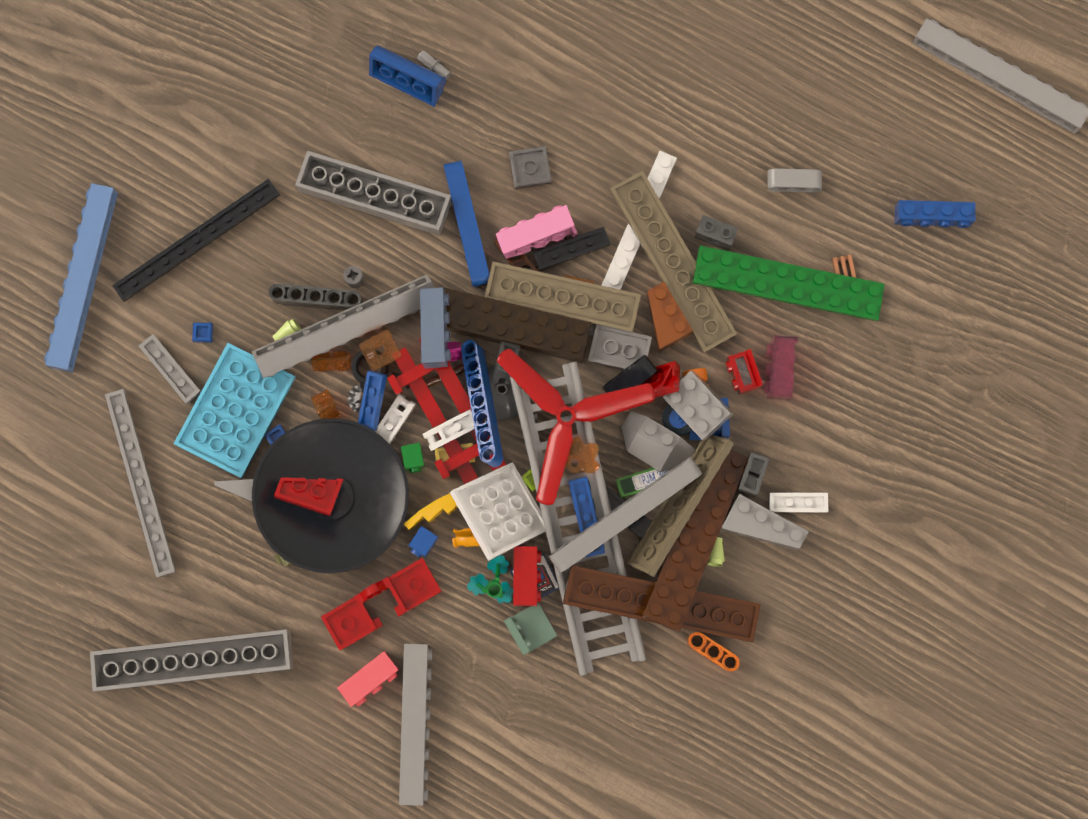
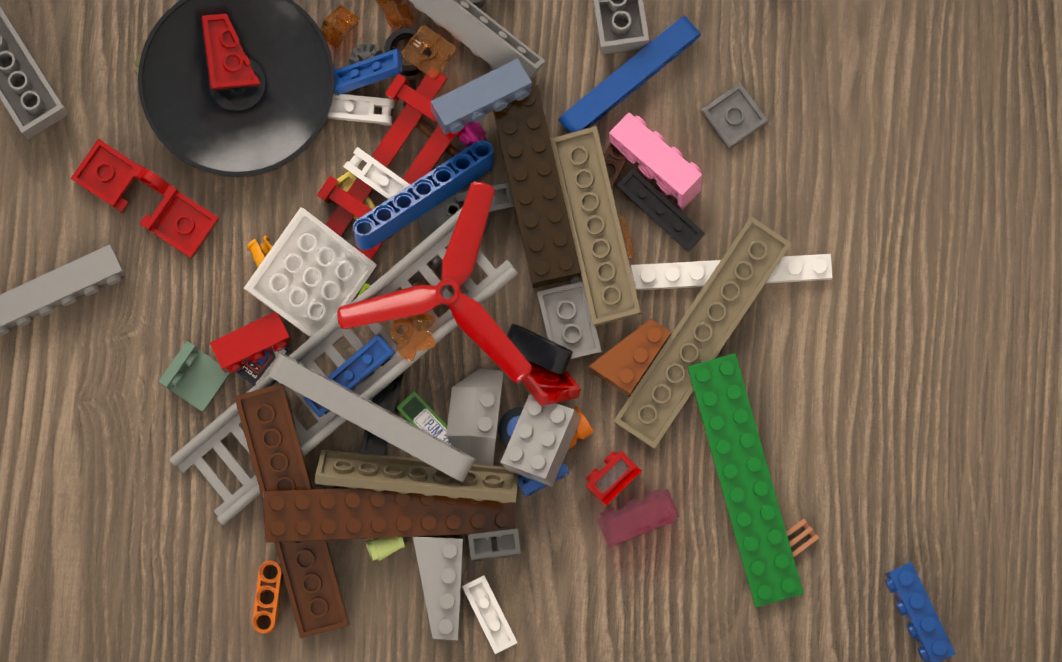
camera: 65 degrees right, 0 degrees up
coral brick [337,651,400,707] -> none
green brick [401,443,425,473] -> none
yellow slope [404,493,458,531] -> none
blue brick [408,526,439,558] -> none
teal plant [467,554,513,604] -> none
dark grey brick [694,215,738,251] -> none
light grey beam [767,169,822,192] -> none

